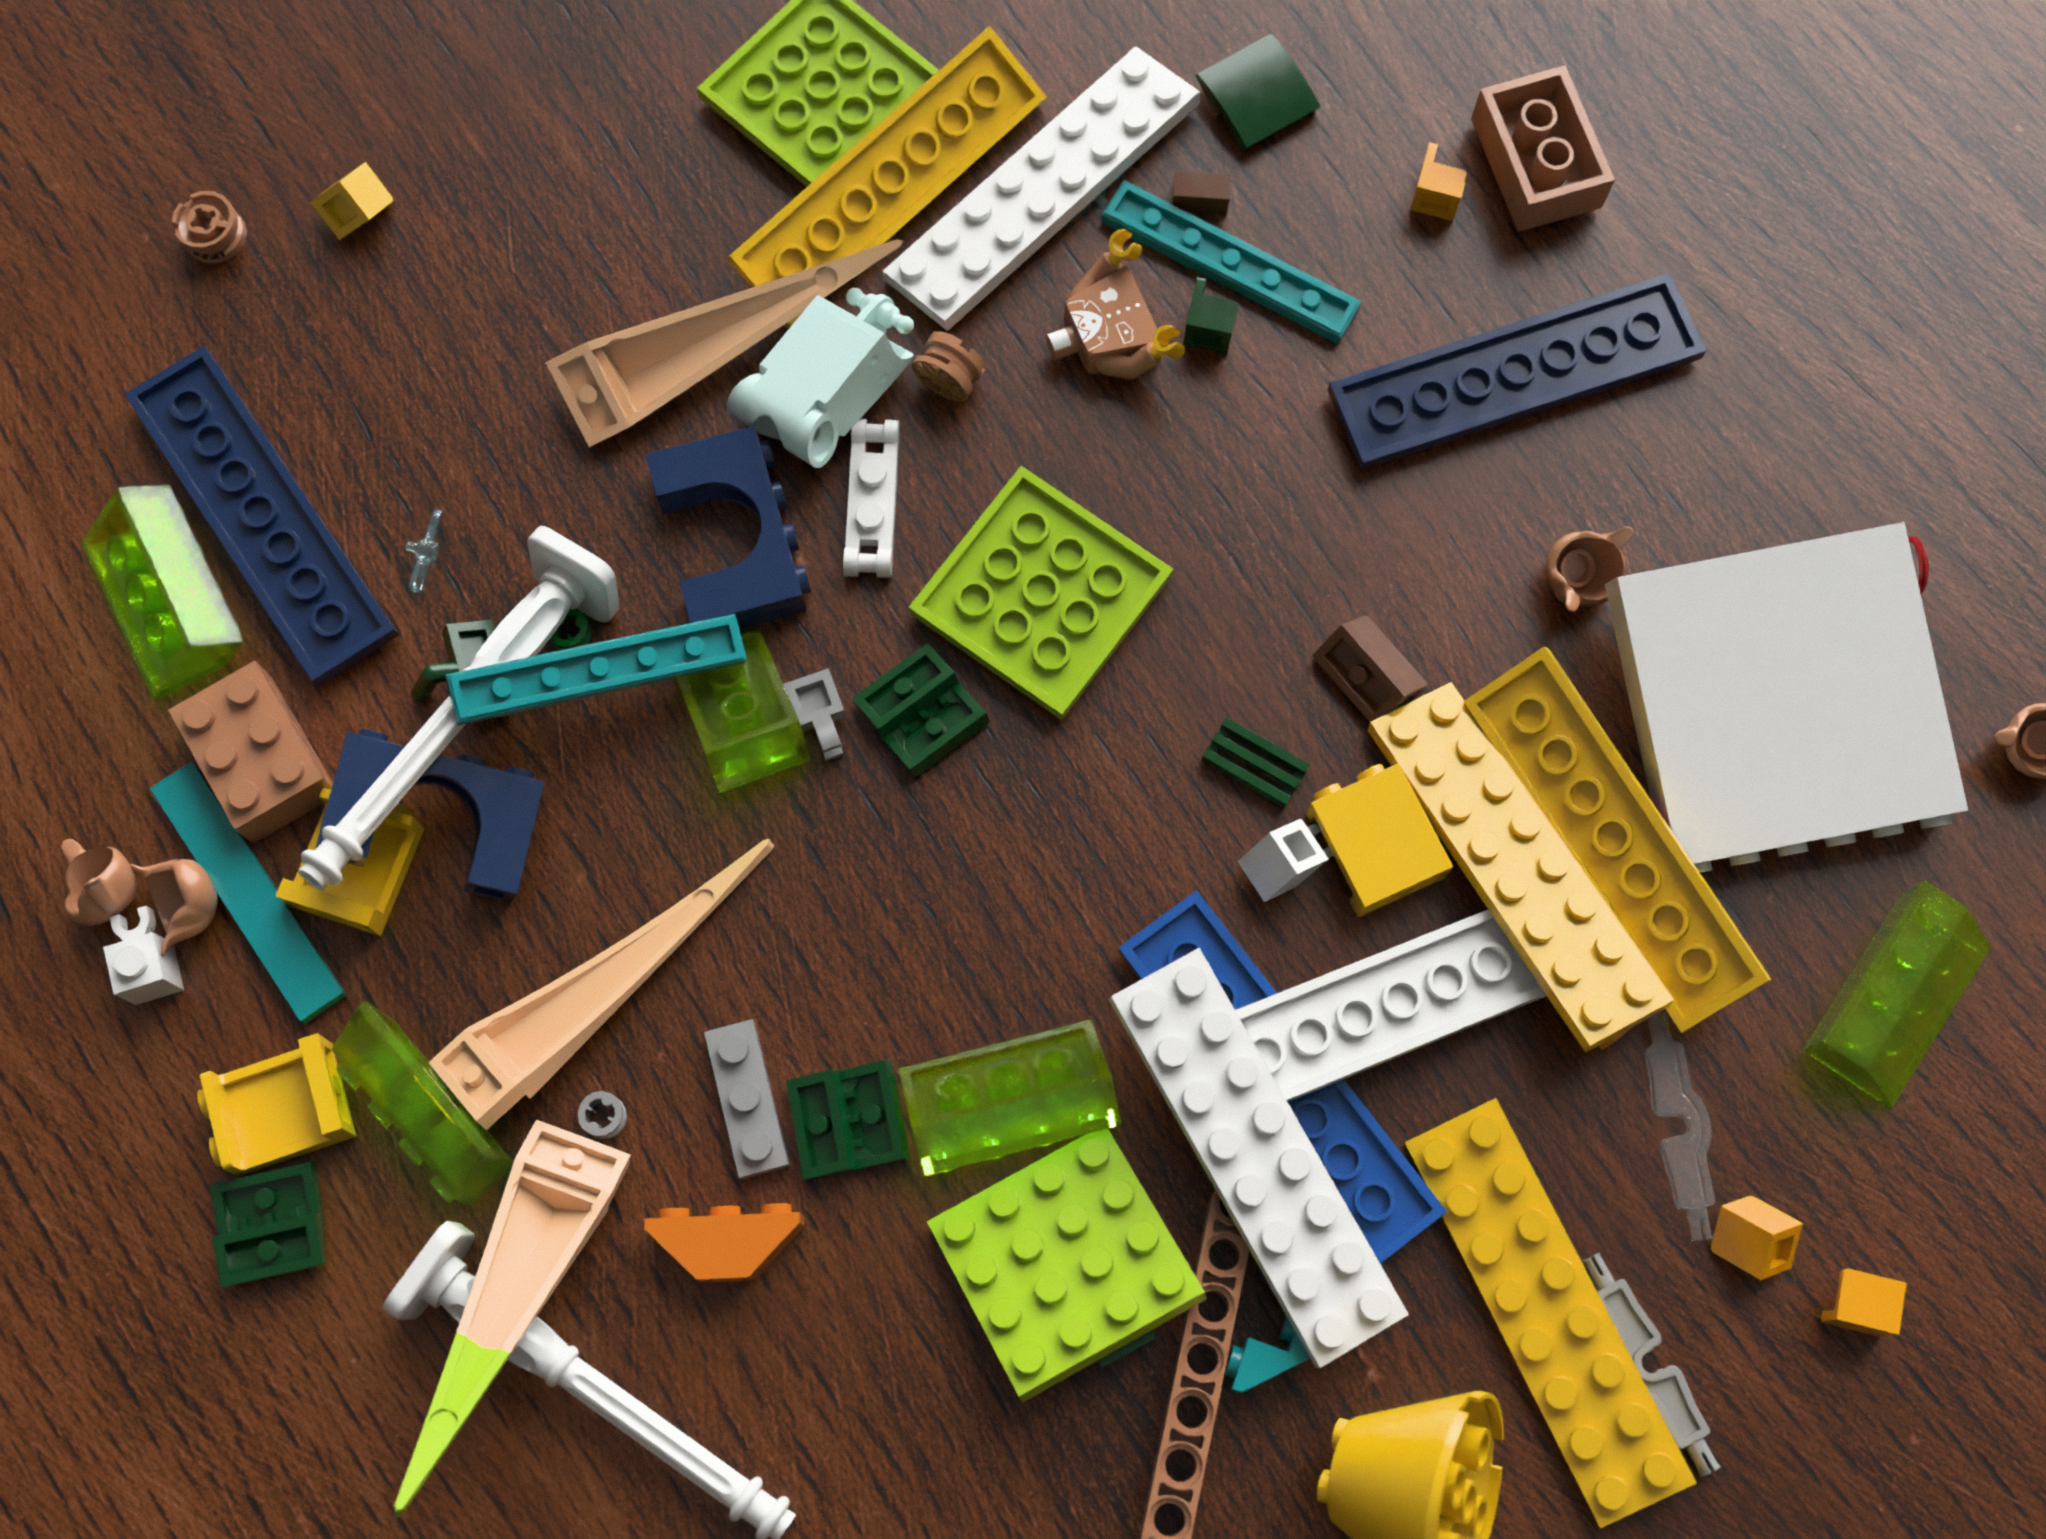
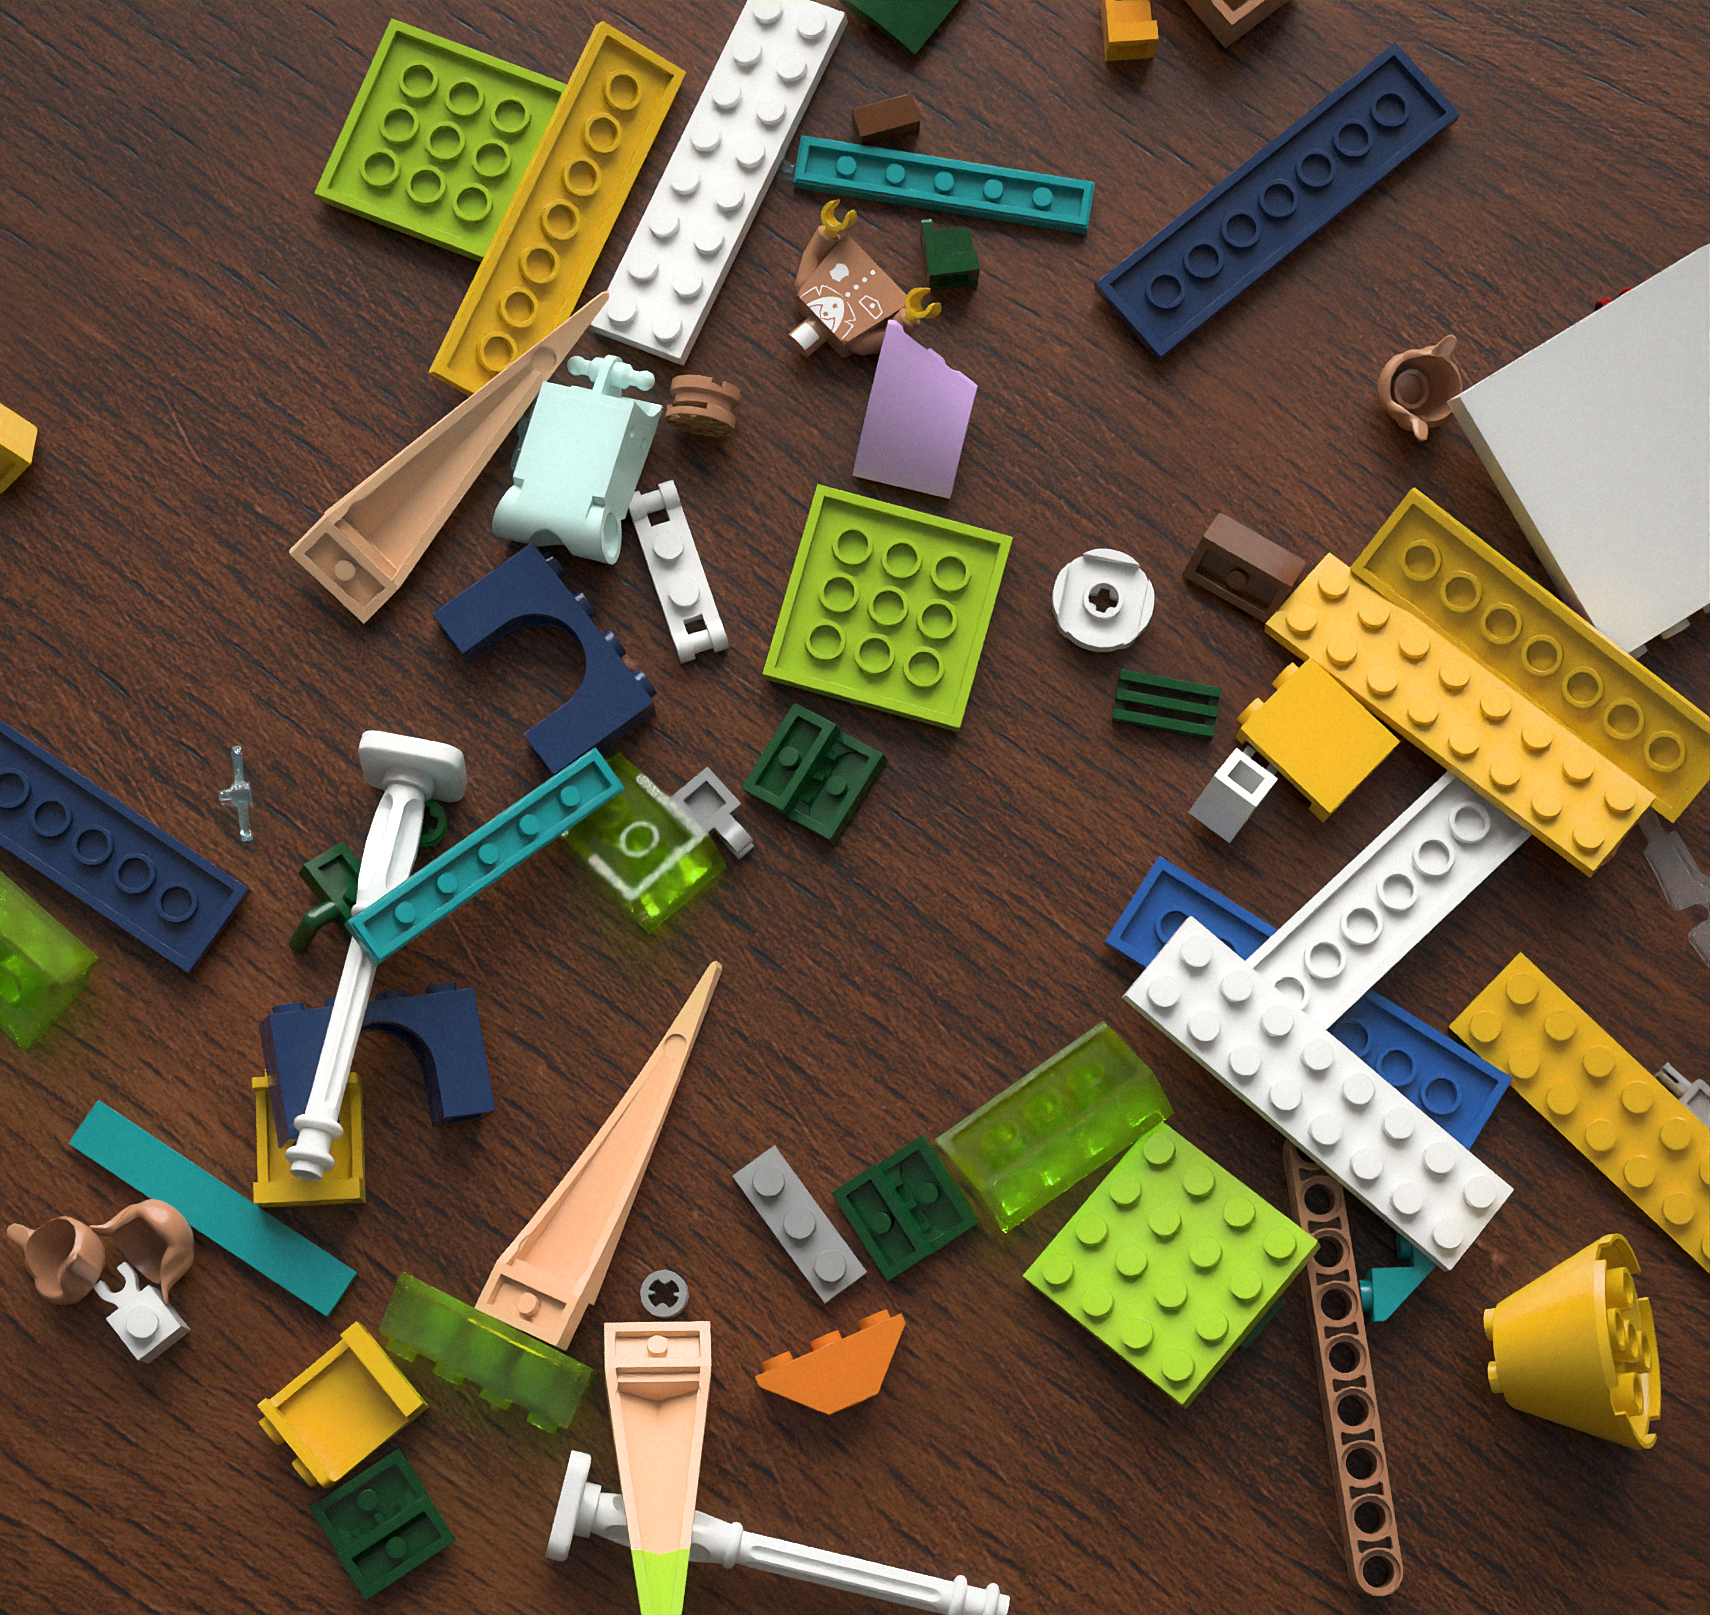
camera: 25 degrees left, 5 degrees up
nougat brick [168,660,333,844] -> none
none -> lavender slope [852,319,978,499]
none -> white plate [1052,549,1154,652]

